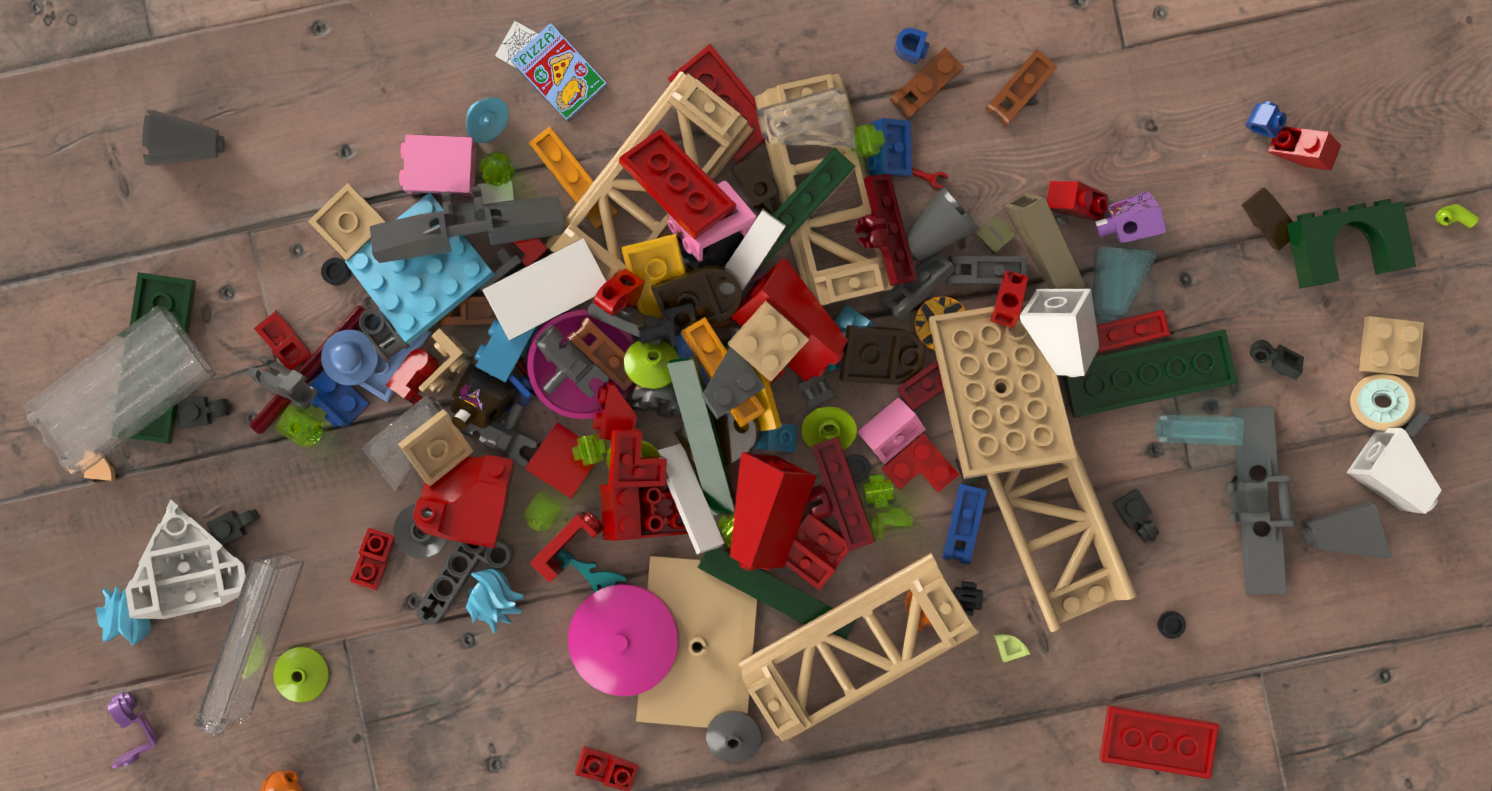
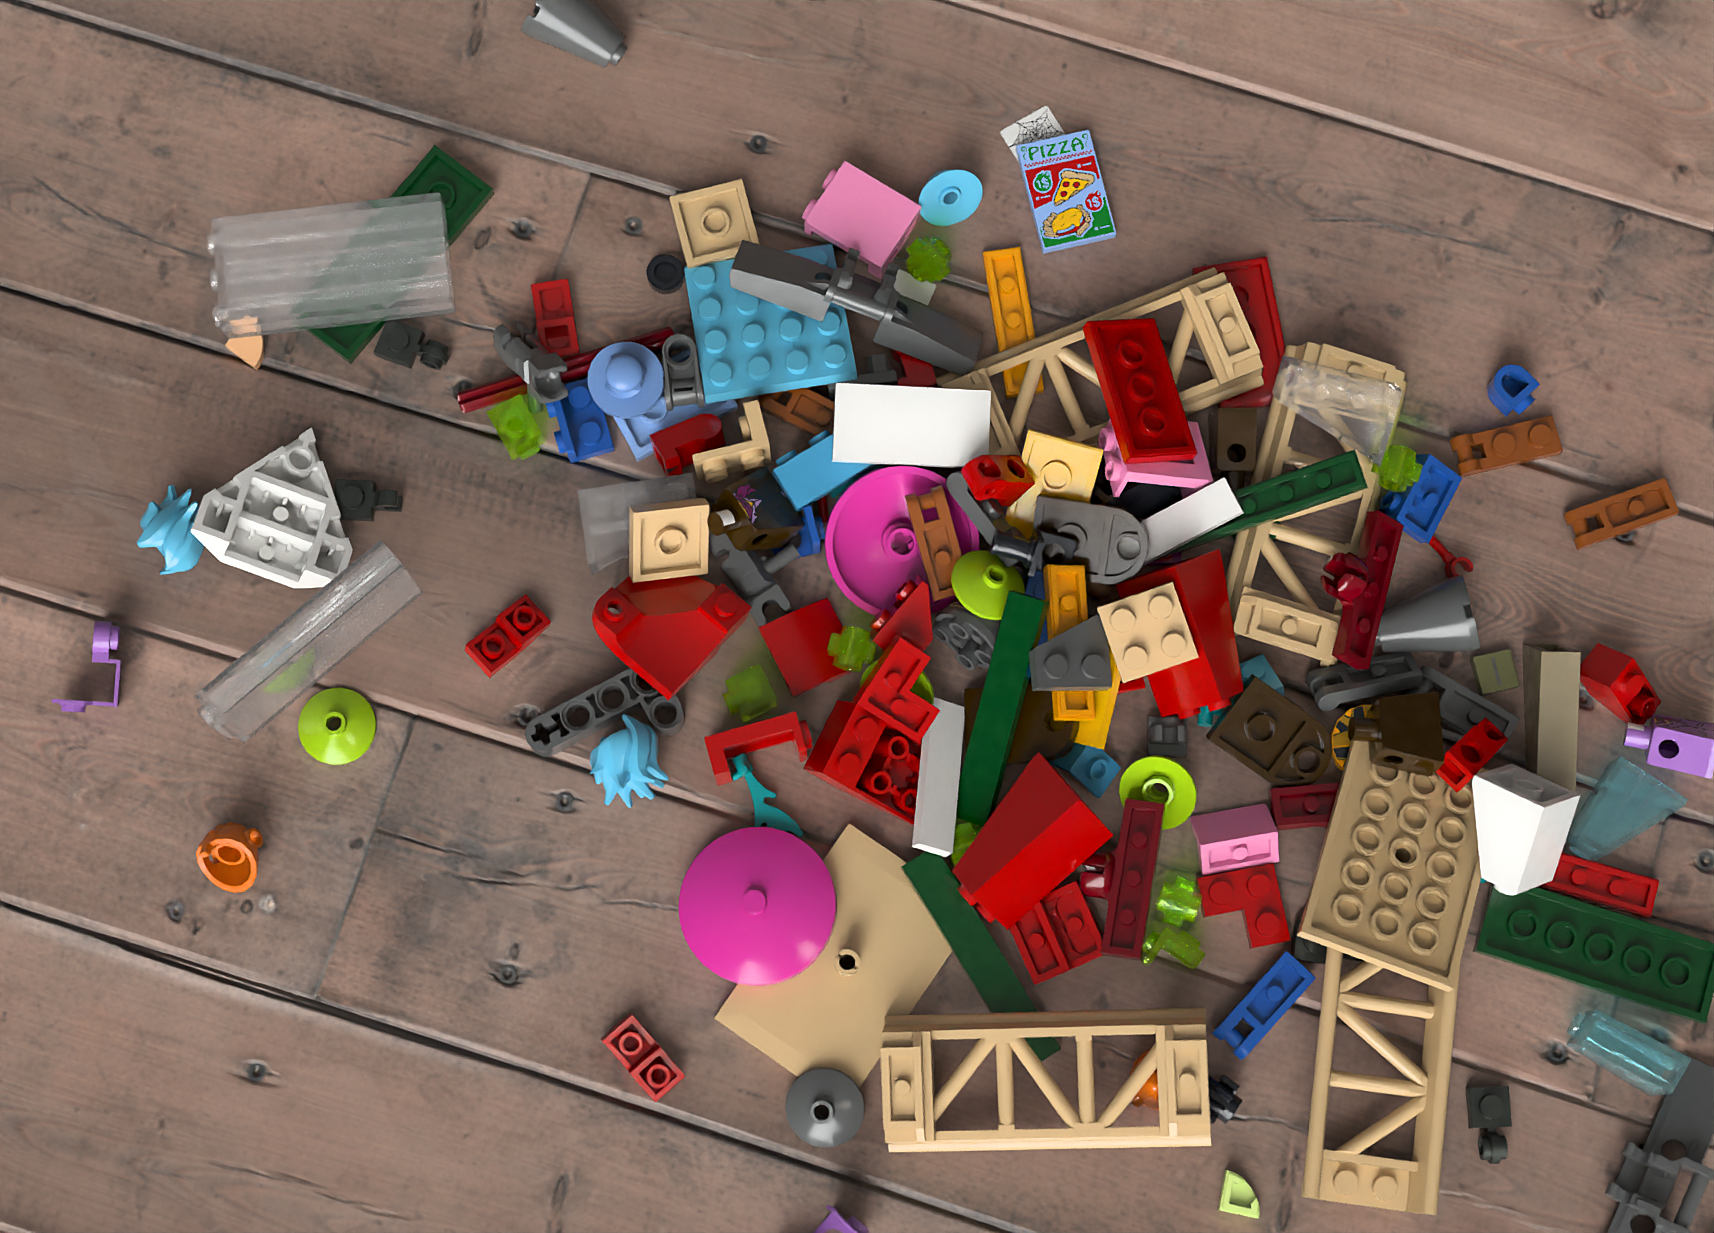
camera: 25 degrees right, 10 degrees down
dark grey dish [394,504,448,558] -> none
dark grey piece [535,324,609,397] -> none
black tile [847,454,871,482] -> none
none -> dark brown torso [1348,692,1445,777]

